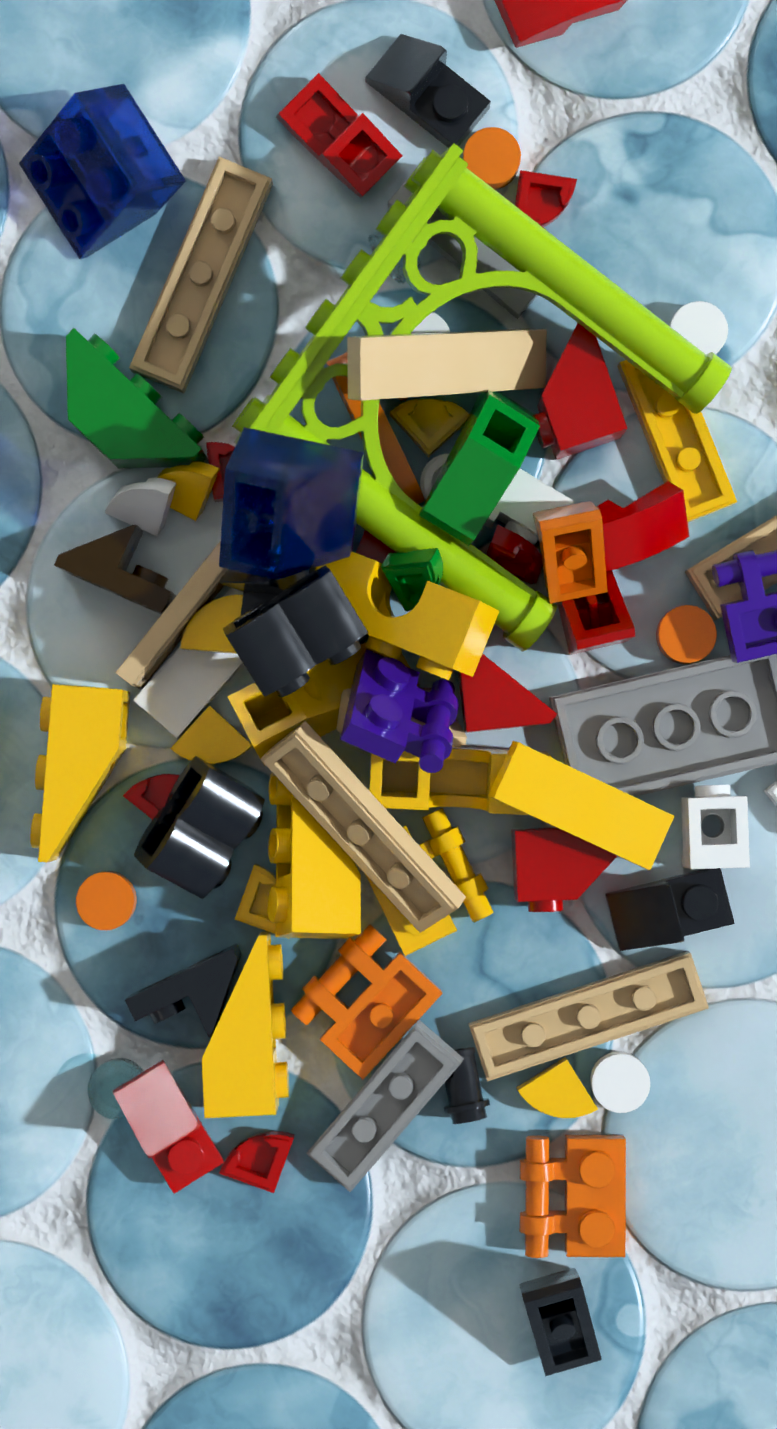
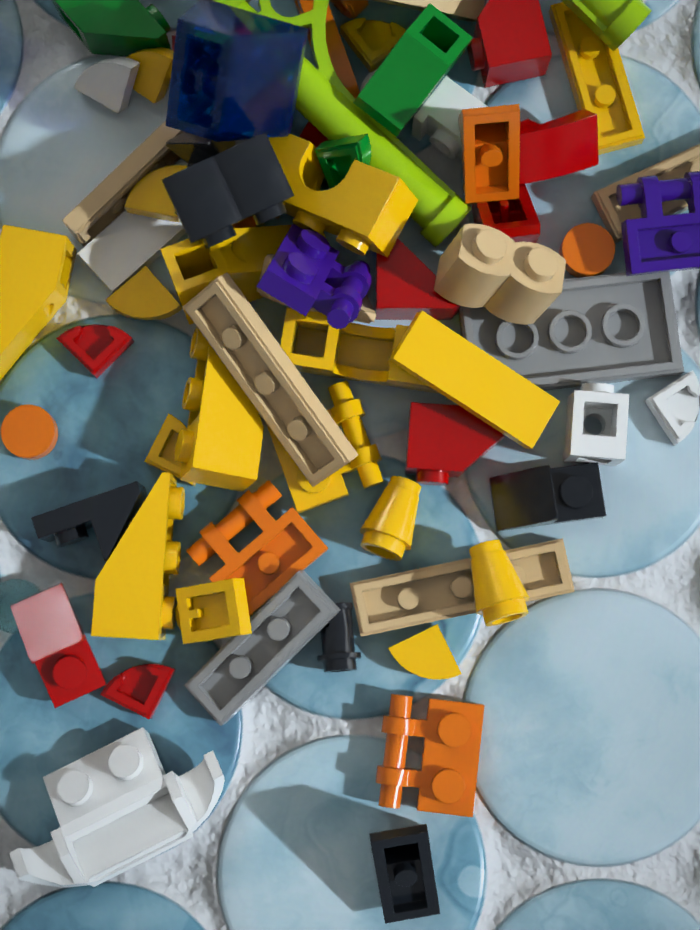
camera: 10 degrees right, 5 degrees down
dark brown slope [54,525,176,615] -> none
black brick [134,756,265,899] -> none
red tile [486,525,543,584] -> none
white tile [590,1052,650,1113] -> none
none -> white plate [9,727,225,888]
none -> yellow bracket [175,578,252,644]
none -> yellow cone [360,476,421,561]
none -> tan brick [434,223,566,325]
none -> yellow cone [469,540,530,626]

